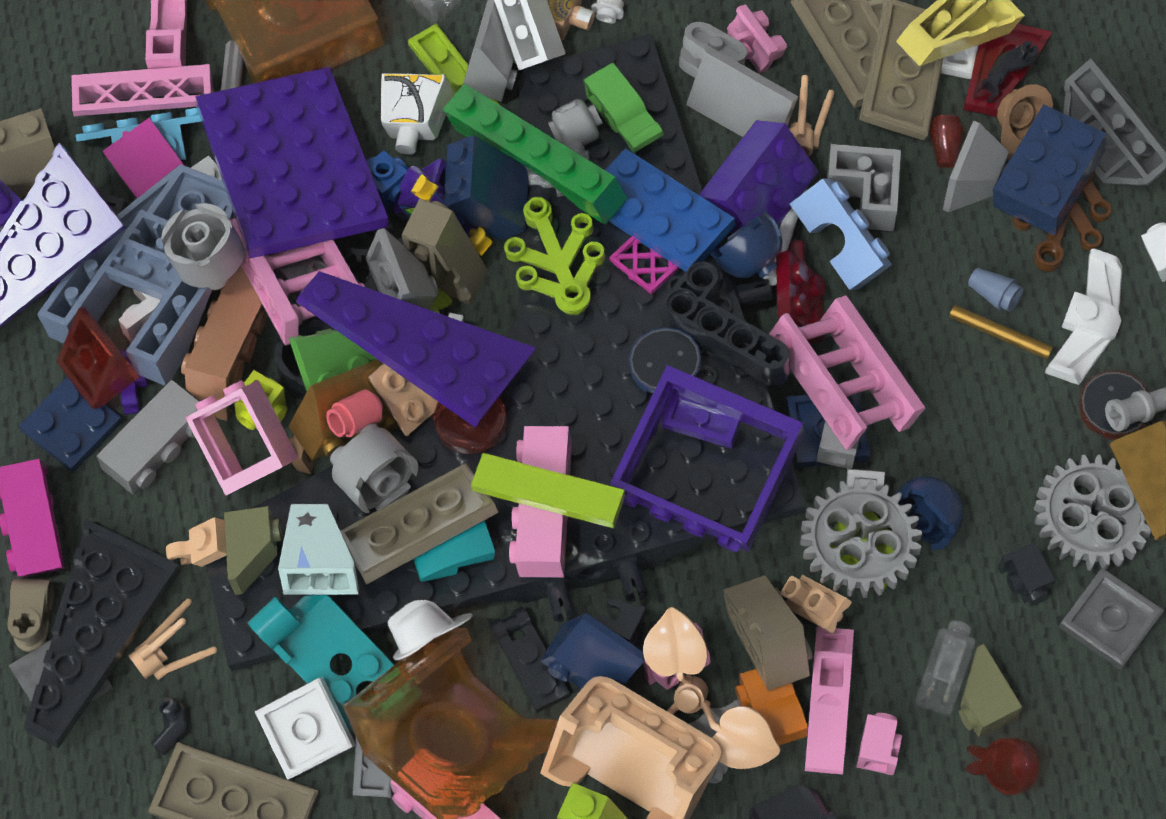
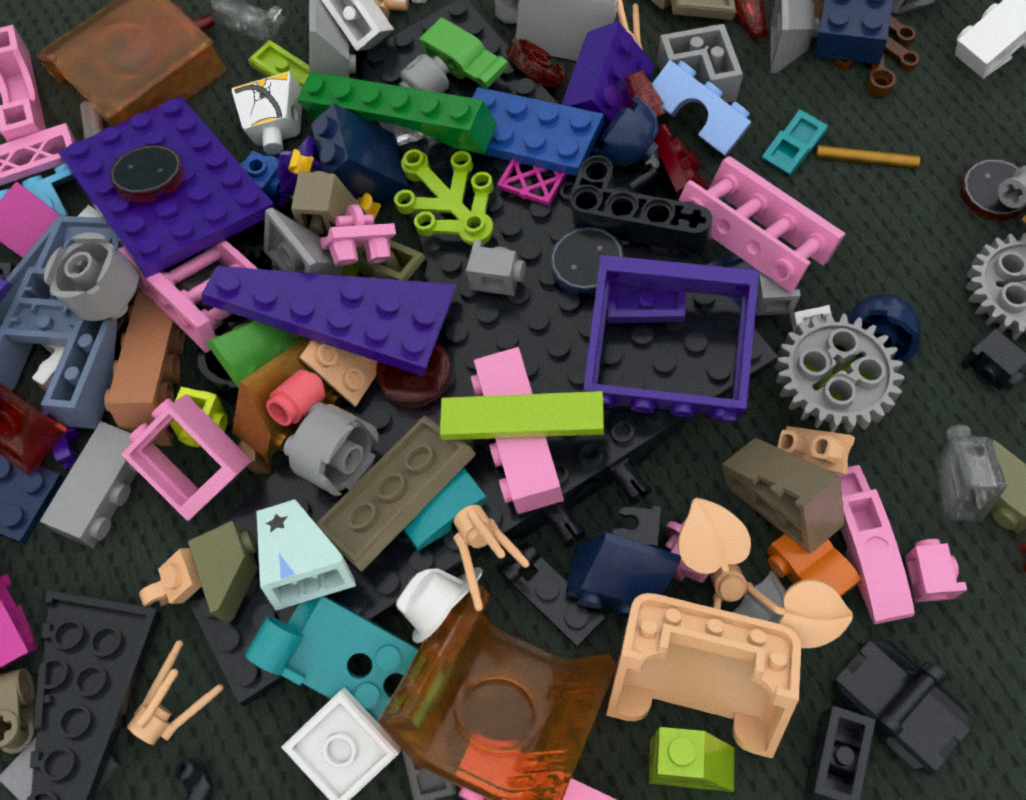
camera: 15 degrees left, 0 degrees up
sand blue cone [968,267,1023,312] -> none
white plate [1045,249,1122,385] -> none
none -> black tile [109,145,185,202]
none -> bright pink hips [320,204,396,267]
none -> olive slope [354,240,426,280]
none -> light nougat plant [453,505,530,611]
none -> light grey brick [466,240,526,296]
none -> clear red tile [506,38,566,89]
none -> clear red cone [624,70,665,118]
none -> teal slope [761,109,828,176]

